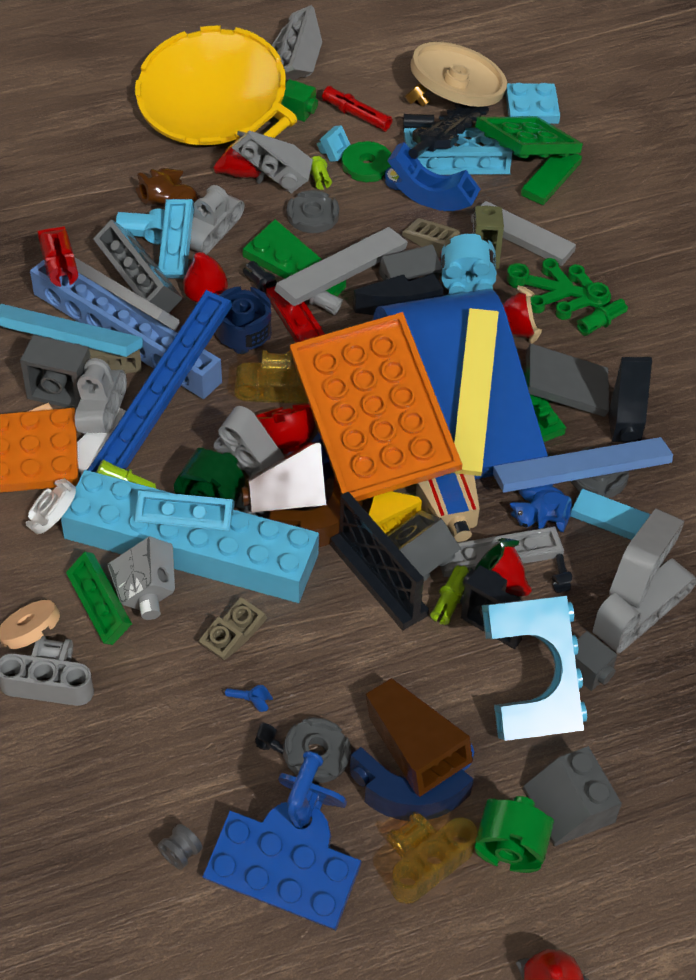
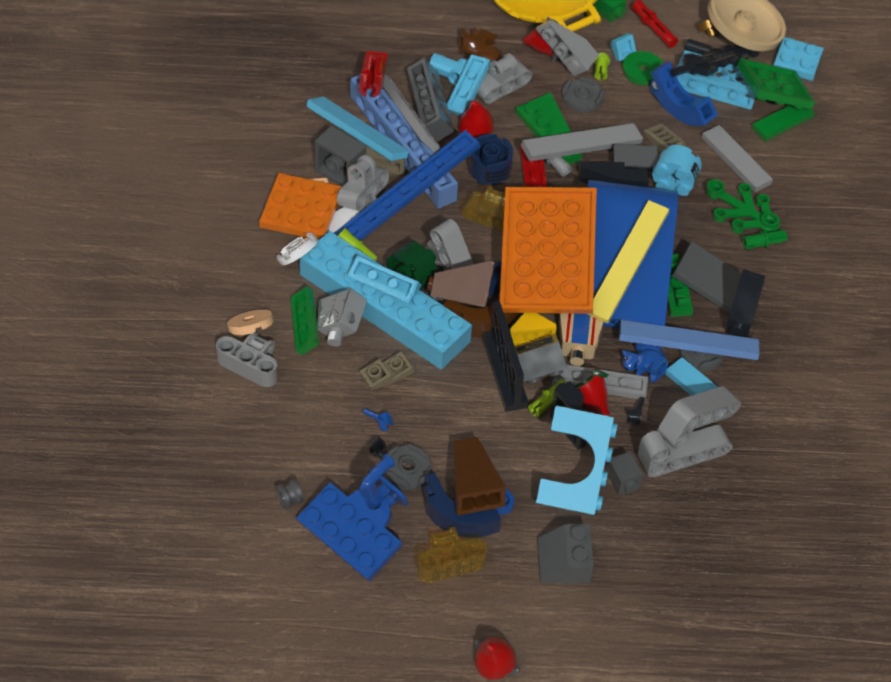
camera: 20 degrees right, 0 degrees up
black pin [243,261,277,293] -> none
red cylinder [256,404,315,454] -> none
olive torso [472,205,504,269] -> none
green brick [475,796,554,873] -> none
red hat [502,285,542,344] -> none

